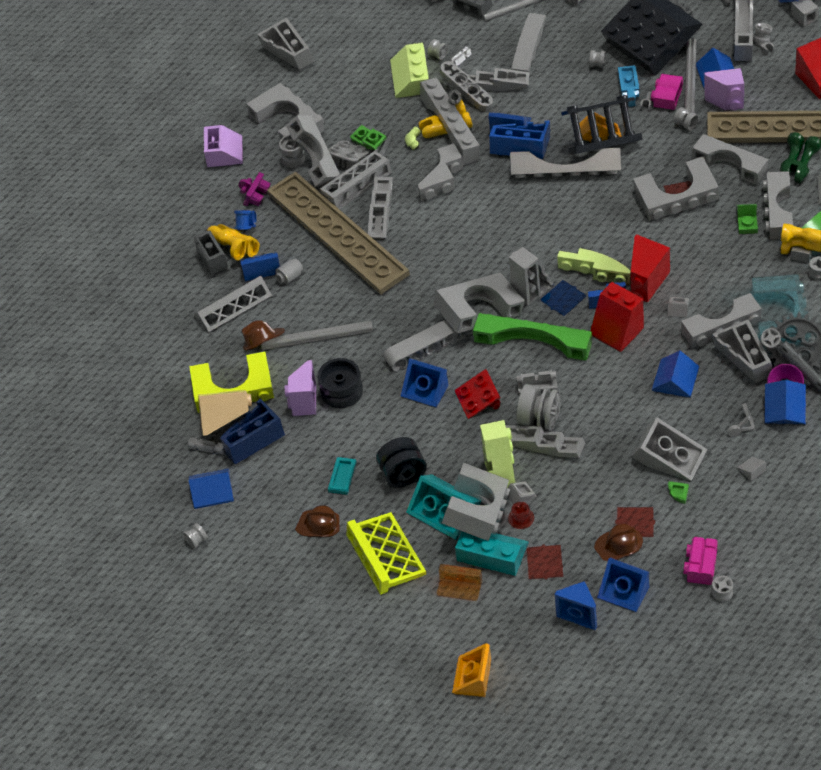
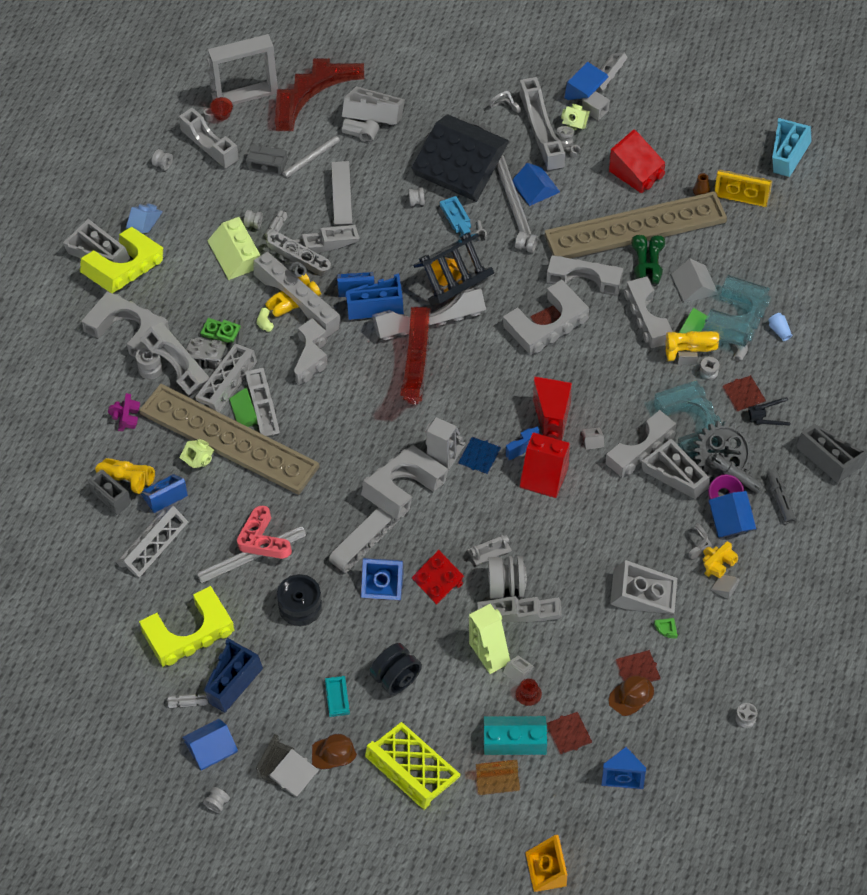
camera: 25 degrees left, 5 degrees up
tan slope [198,390,252,436] -> none
lavender slope [204,125,243,167] -> none
blue piece [234,210,257,229] -> none
reddish brown piece [242,320,285,350] -> none
light grey brick [275,258,303,285] -> none
lavender slope [285,360,316,416] -> none
teal slope [406,474,481,540] -> none
light grey arch [442,463,510,541] -> none
bright green arch [473,313,592,361] -> none
yellowish green slope [557,248,631,285] -> none
blue slope [597,558,649,612] -> none
dark pink brick [651,74,683,110] -> none
blue slope [652,351,699,398] -> none
dark pink brick [683,537,718,585] -> none
lavender slope [704,68,744,110] -> none
bright green slope [736,204,758,234] -> none
light grey wheel [760,328,781,350] -> none
none -> neon yellow arch [80,227,163,293]
none -> medium blue slope [126,204,162,233]
none -> yellowish green brick [180,439,214,468]
none -> bright green slope [229,388,258,427]
none -> coral beam [237,506,292,559]
none -> clear smoke panel [256,734,295,786]
none -> light grey piece [269,749,319,798]
none -> clear red arch [400,306,431,404]
none -> yellowish green brick [561,104,590,130]
none -> yellow hips [703,541,738,578]

